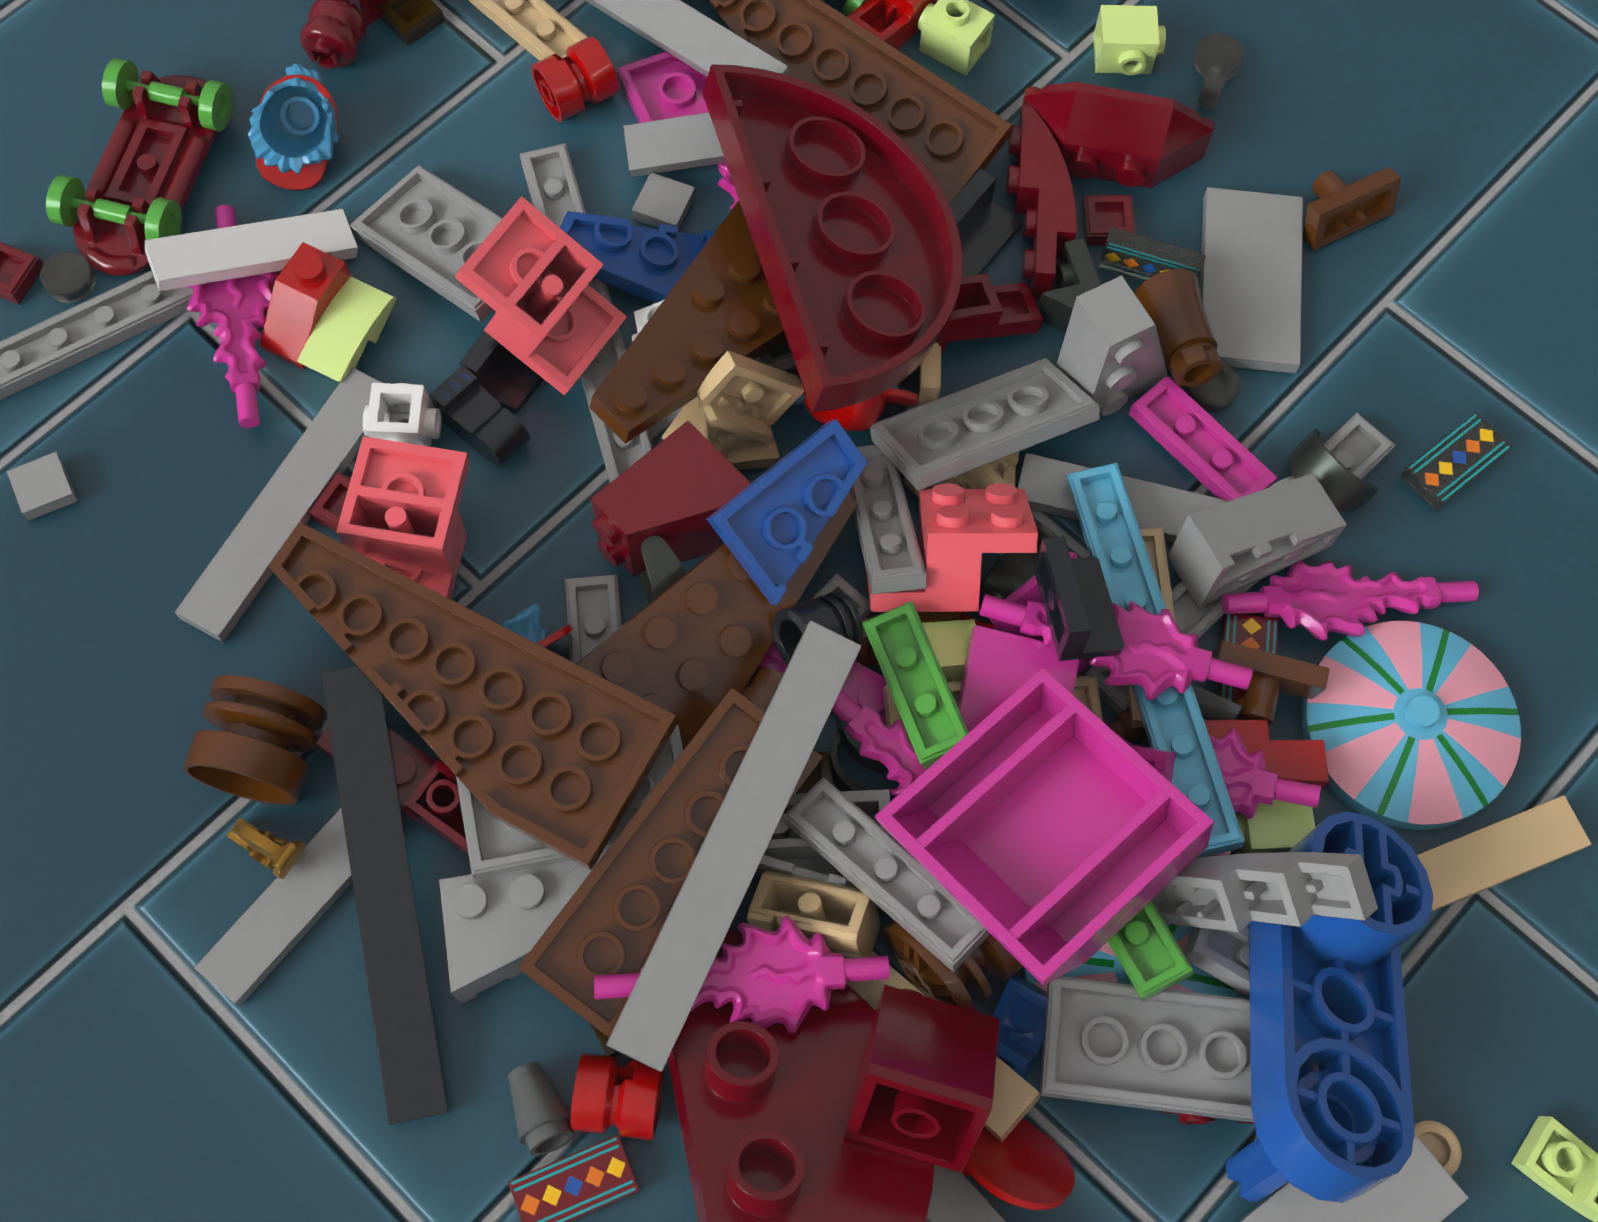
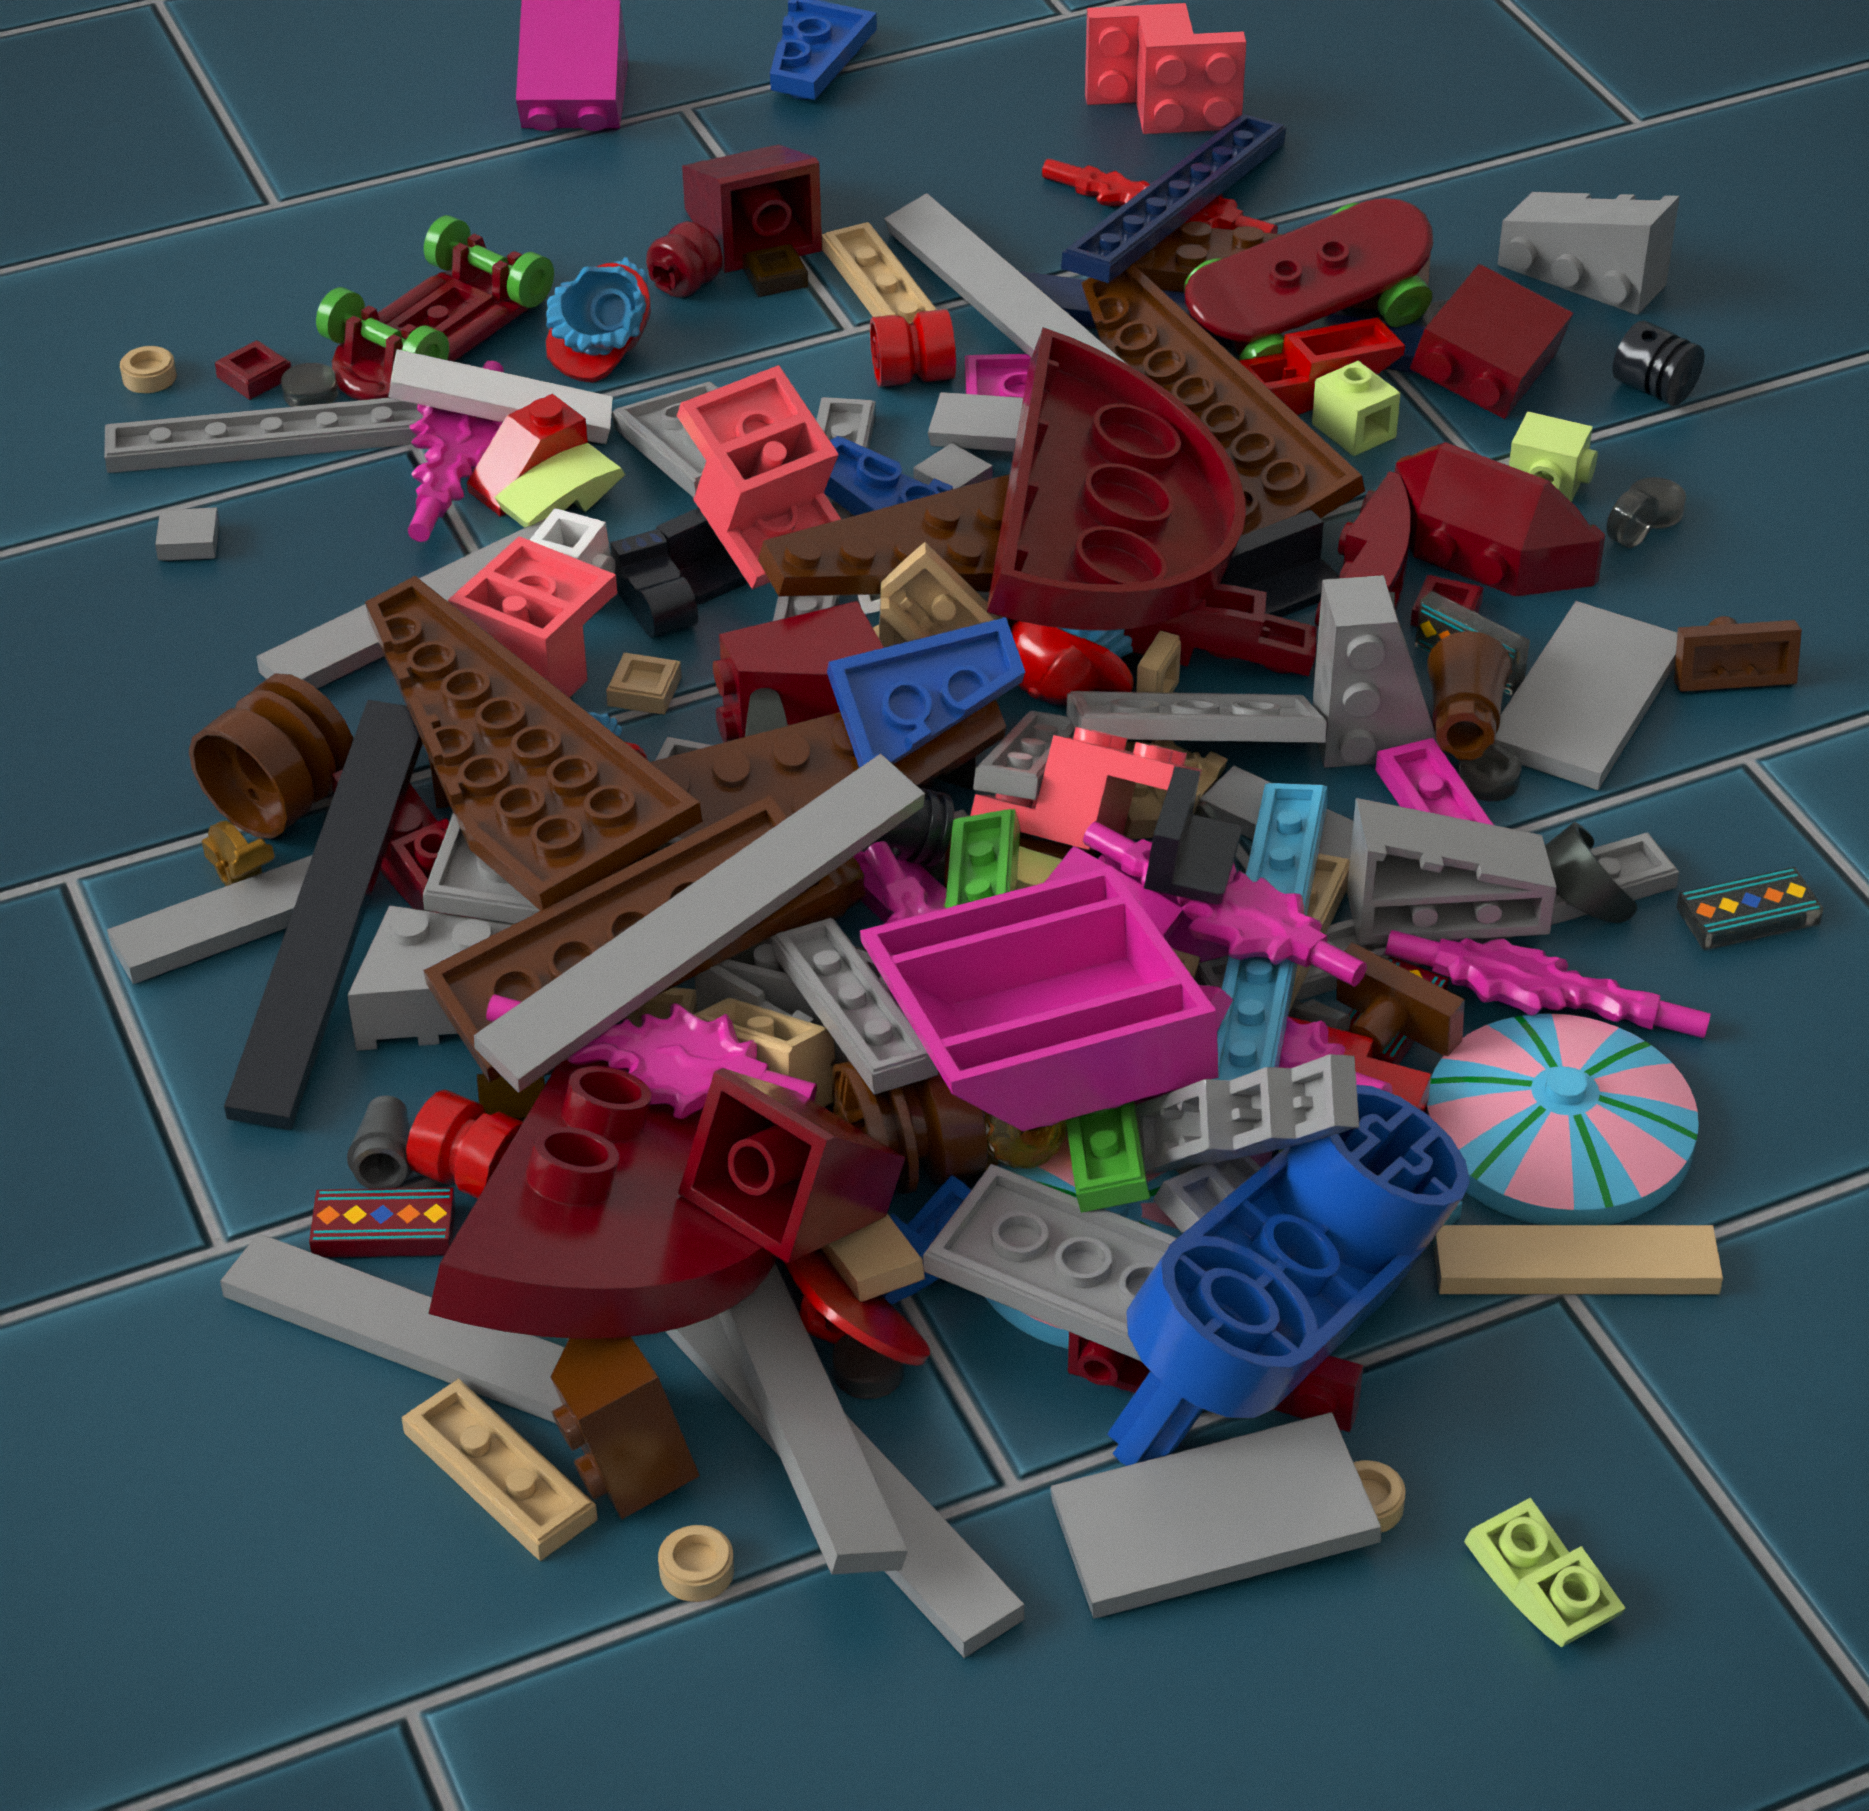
camera: 25 degrees right, 25 degrees down
none -> tan tile [606,653,682,715]

